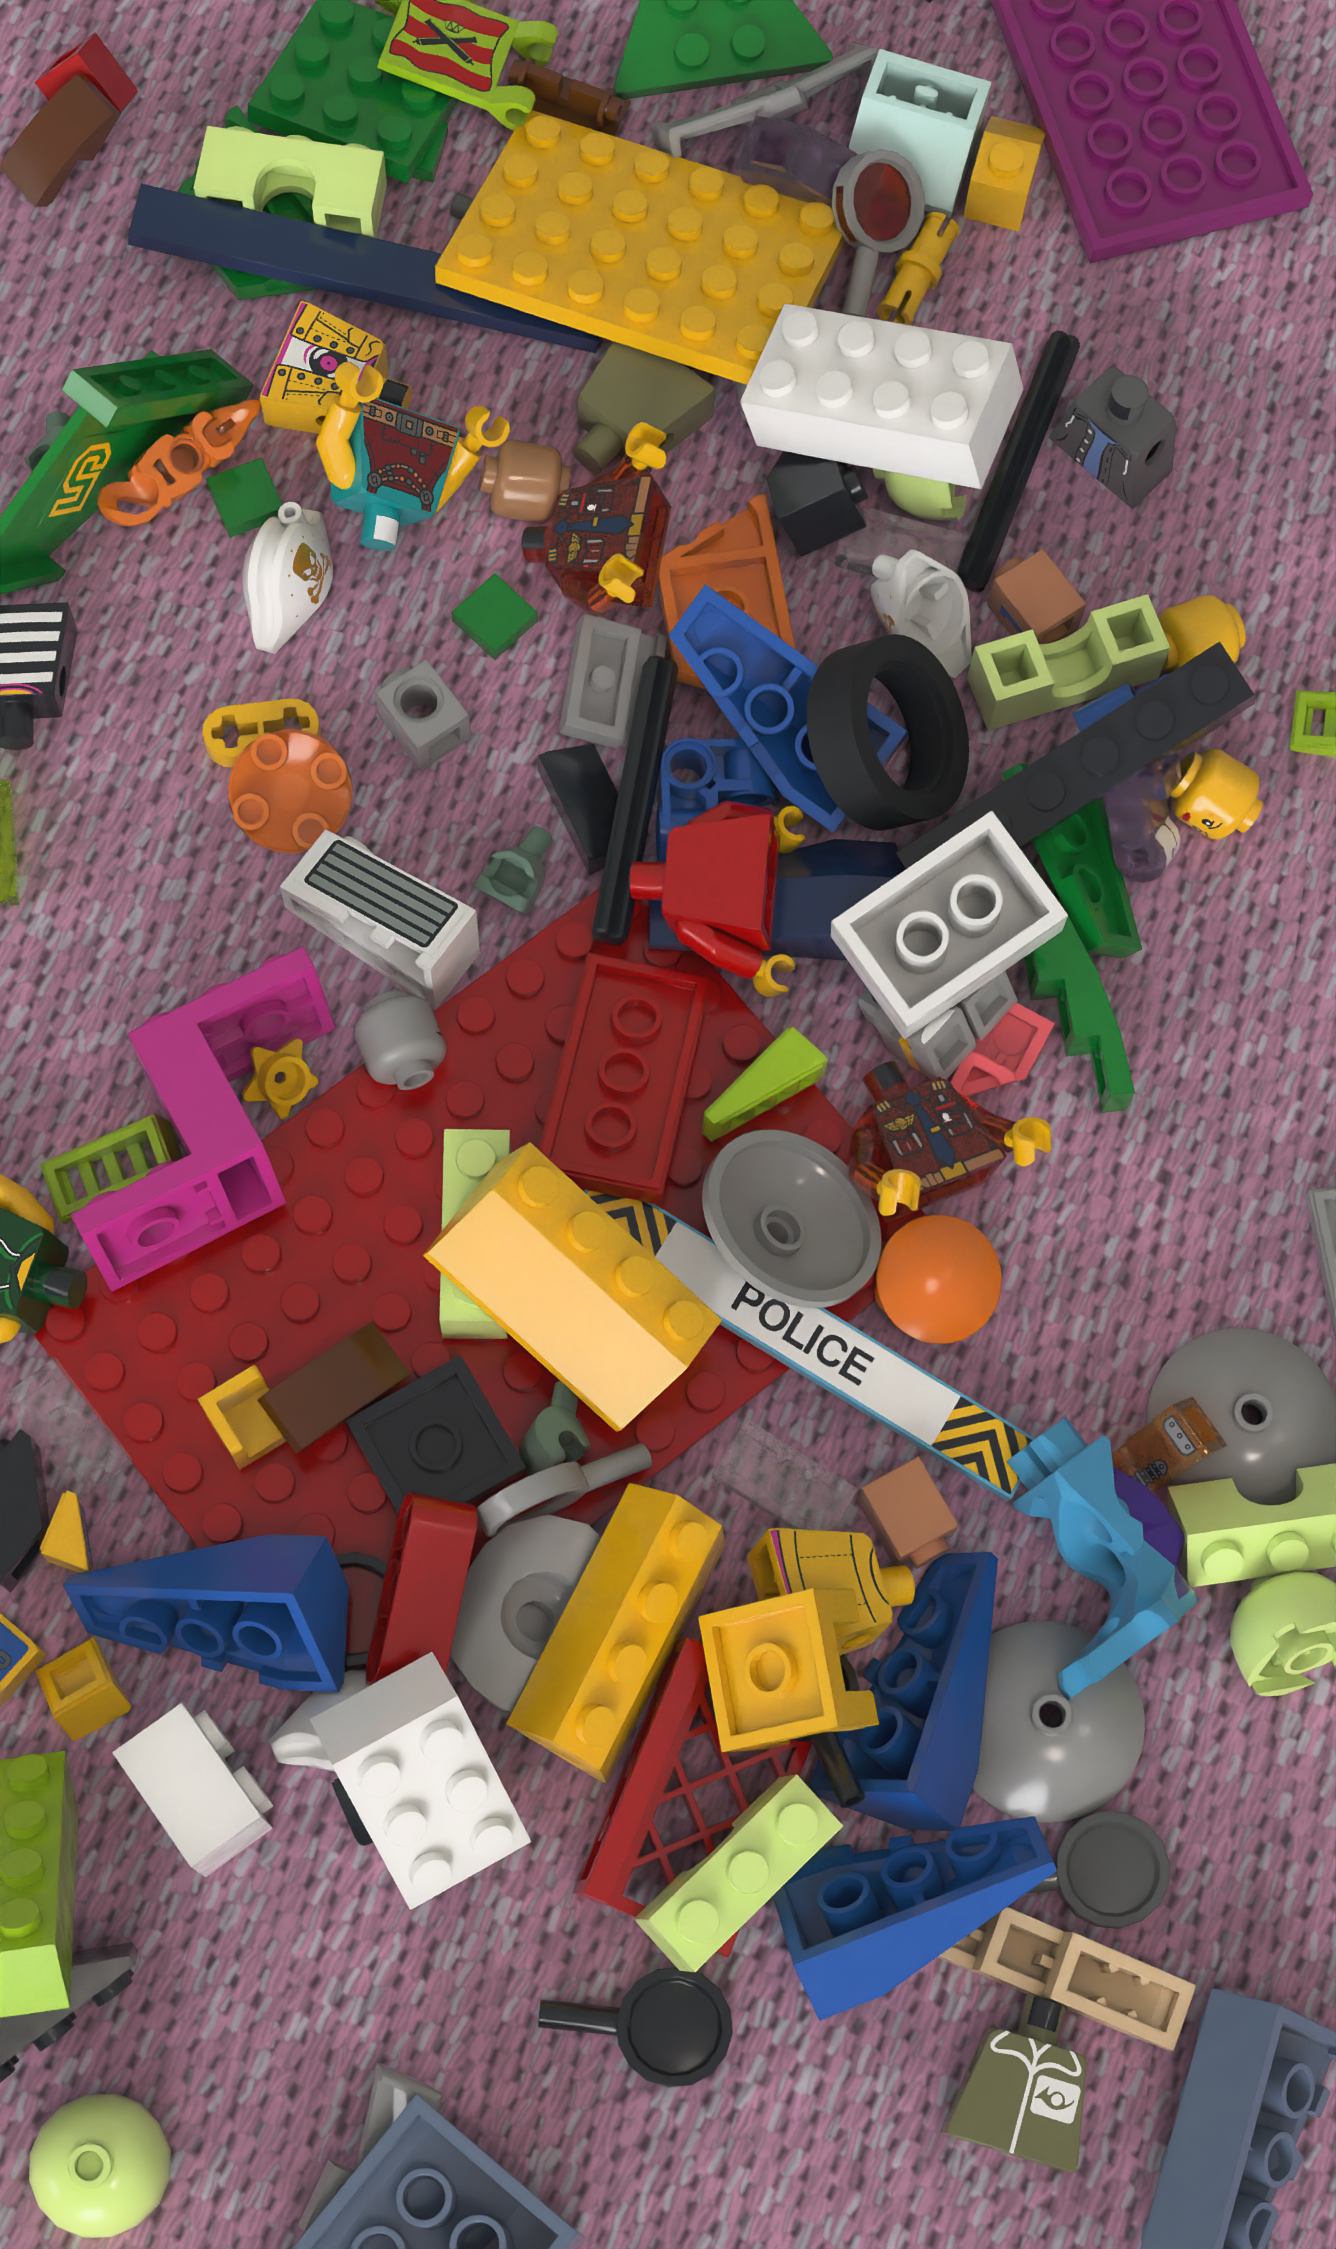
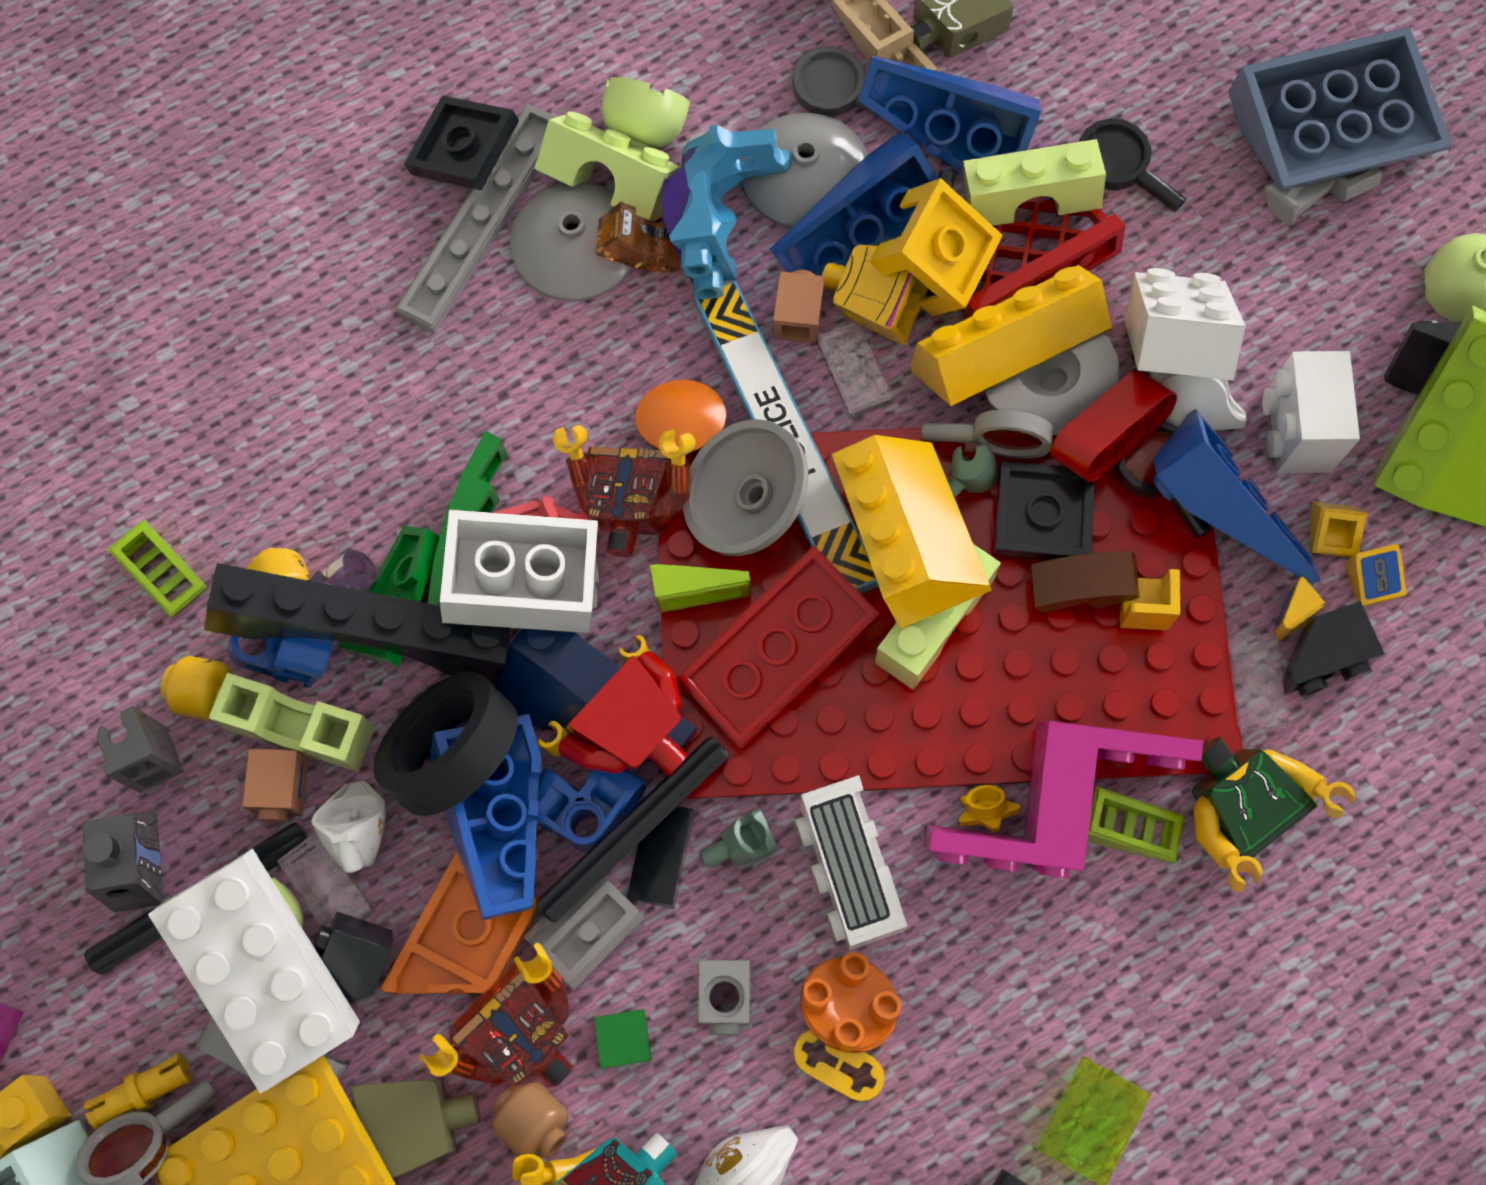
camera: 135 degrees left, 0 degrees up
light grey head [354,990,447,1090] -> none
none -> dark grey hinge [97,706,184,793]

